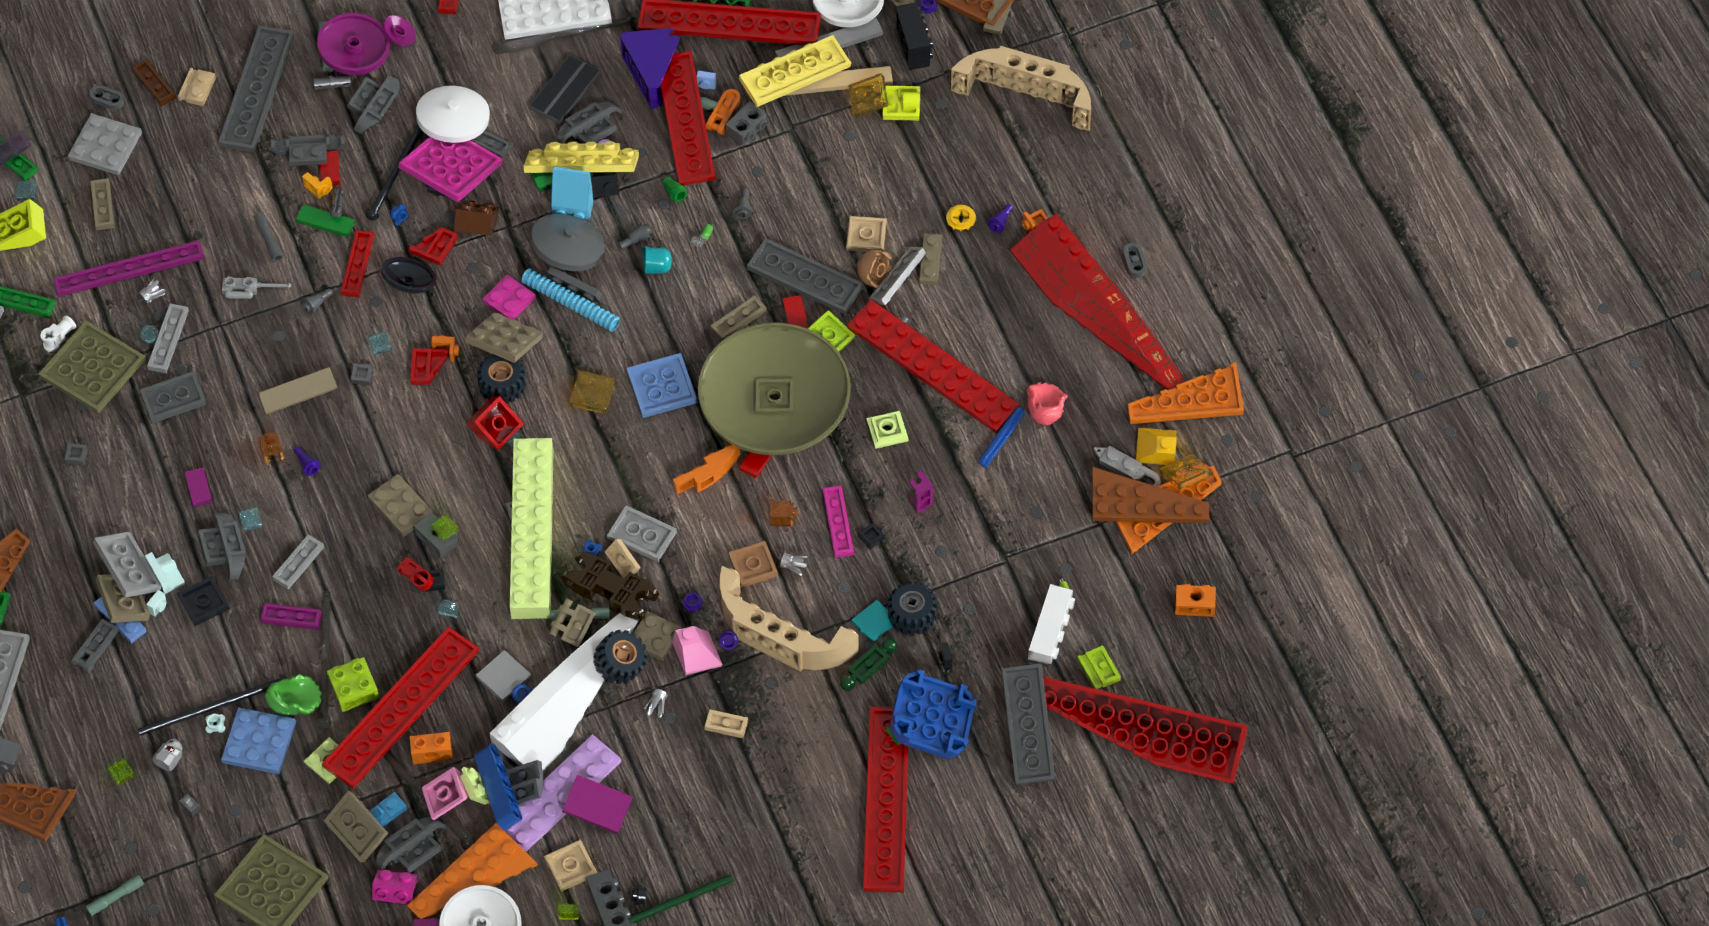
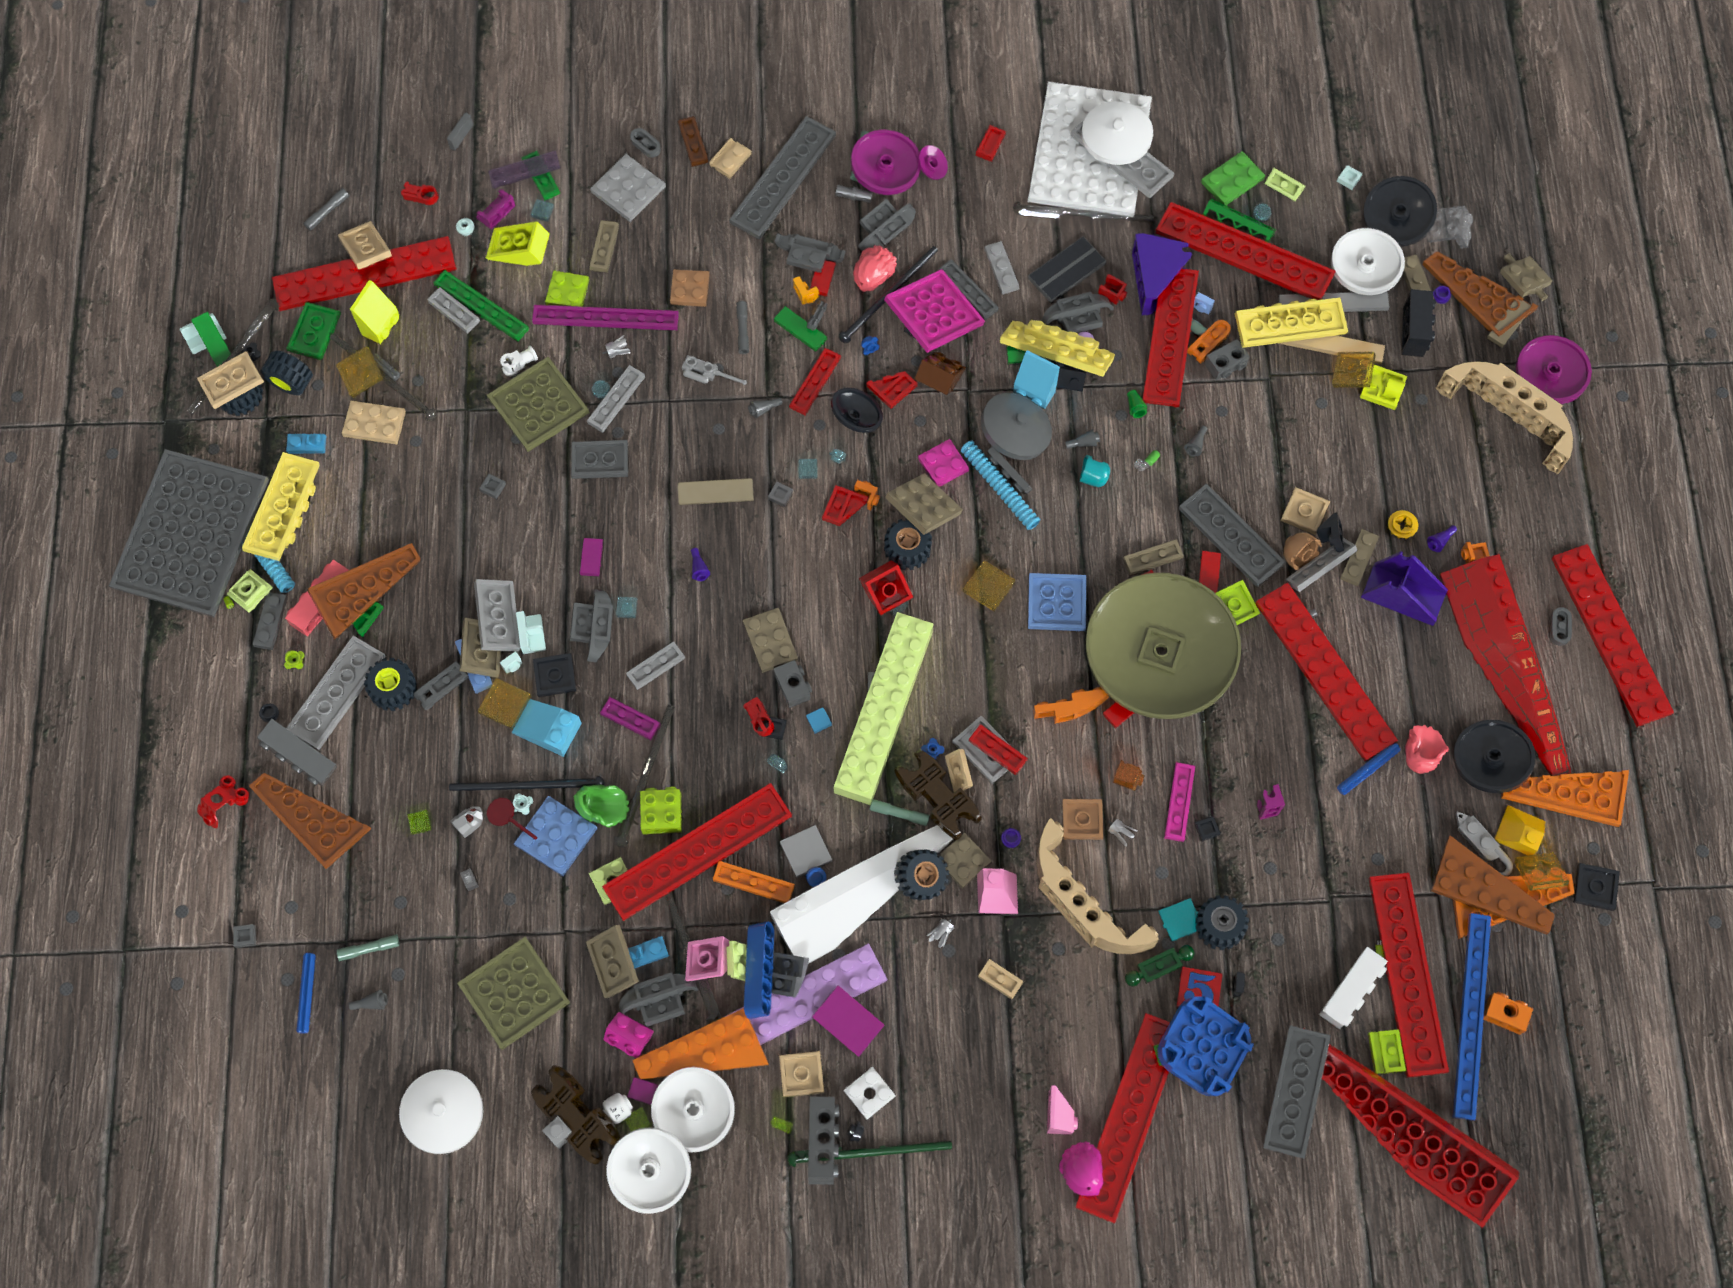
camera: 20 degrees right, 10 degrees up
clear orange window [259,432,285,464] -> none
orange brick [410,732,453,765] -> none
white dish [416,86,490,143] -> none
clear neon green tile [431,514,459,541] -> none
dark tan plate [549,598,596,648] -> none
dark purple plate [719,630,738,650] -> none
yellowish green piece [866,411,909,449] -> none
none -> black wheel [364,658,417,711]
none -> clear yellow plate [478,678,531,729]
none -> dark red piece [487,798,537,840]
none -> medium azure slope [512,699,582,757]
none -> lime plate [545,271,589,307]
none -> medium nougat plate [670,269,710,307]
none -> orange plate [713,861,795,903]
none -> dark azure tile [806,707,832,734]
none -> clear light blue plate [829,448,847,464]
none -> white piece [844,1067,896,1120]
none -> coral piece [853,245,897,292]
none -> red plate [969,724,1028,775]
none -> light grey plate [984,241,1019,295]
none -> bright pink slope [1047,1086,1078,1135]
none -> dark pink piece [1059,1142,1103,1196]
none -> red window [1098,274,1128,305]
none -> red tile [1176,967,1222,1008]
none -> black slope [1316,512,1344,553]
none -> dark purple ladder [1361,551,1448,626]
none -> red plate [1369,873,1449,1078]
none -> blue plate [1453,913,1491,1121]
none -> black dish [1454,720,1536,793]
none -> magenta dish [1516,335,1592,404]
none -> red plate [1551,544,1674,727]
none -> black plate [1573,863,1620,911]

